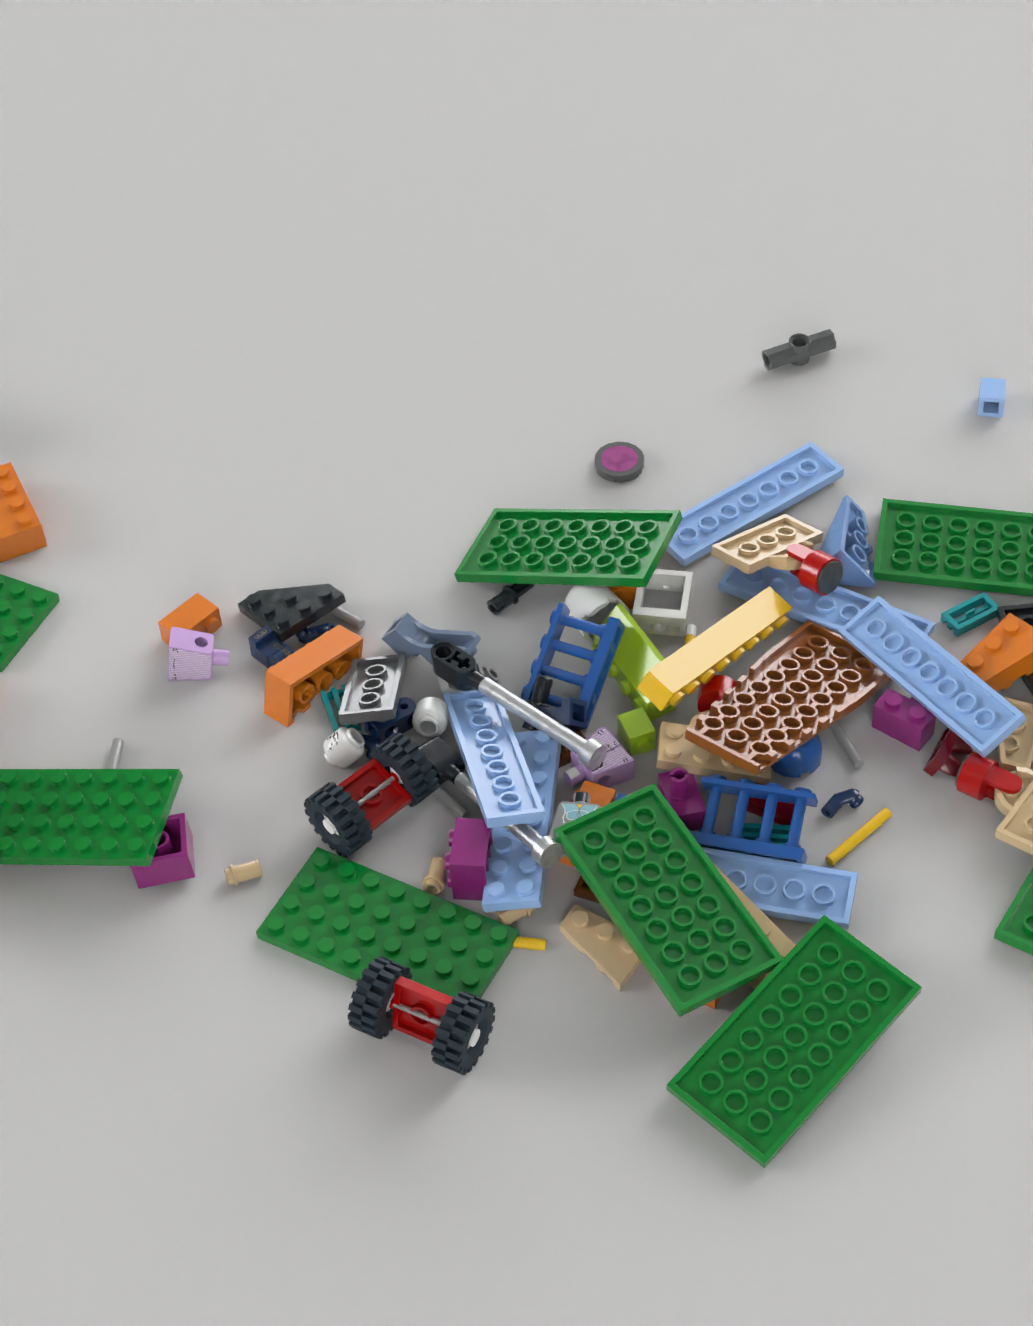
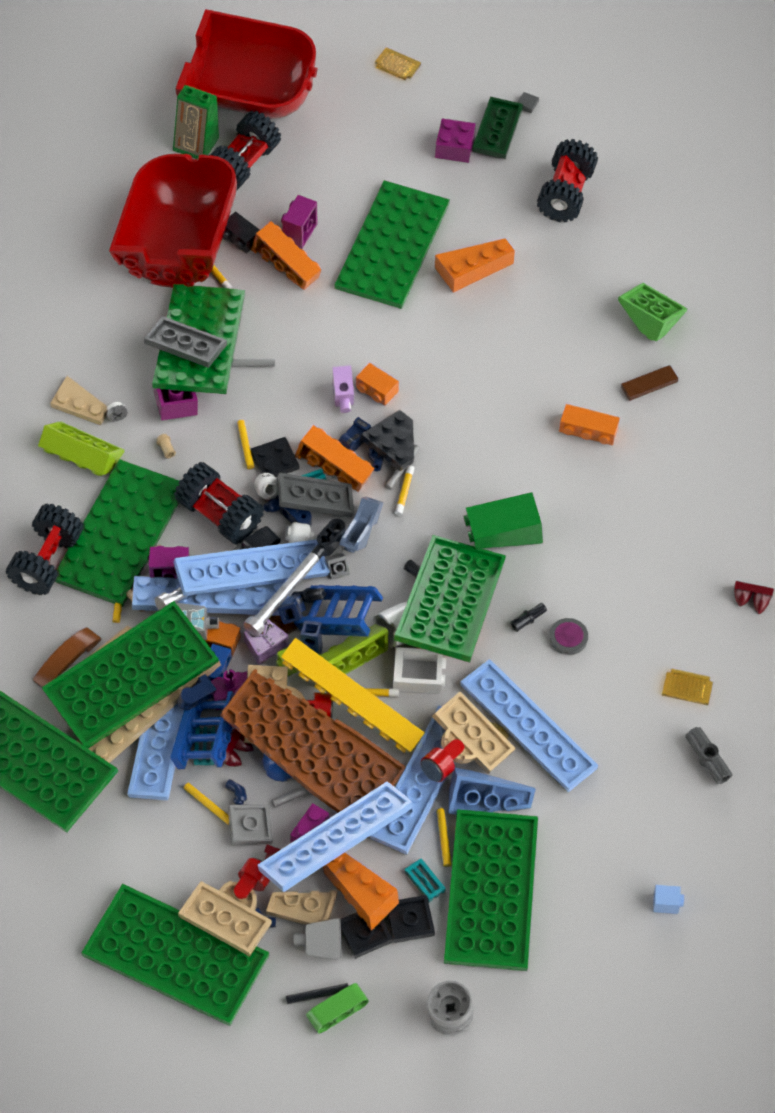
camera: 80 degrees right, 10 degrees up
none -> dark orange slope [33,627,102,688]
none -> lime slope [38,421,125,476]
none -> tan wing [50,376,108,425]
none -> flat silver piece [107,402,128,422]
none -> dark grey plate [144,316,227,368]
none -> dark blue leg [177,674,217,710]
none -> light grey tile [228,804,273,845]
none -> yellow bar [237,420,254,470]
none -> black plate [251,437,300,477]
none -> dark blue leg [300,620,323,655]
none -> yellow bar [395,465,414,516]
none -> yellow bar [436,808,451,867]
none -> green slope [463,492,543,549]
none -> black axle [510,603,547,632]
none -> orange brick [559,404,620,445]
none -> bright green slope [618,283,688,341]
none -> reddish brown tile [621,365,679,401]
none -> clear yellow window [662,668,713,705]
none -> dark red tile [733,581,774,614]

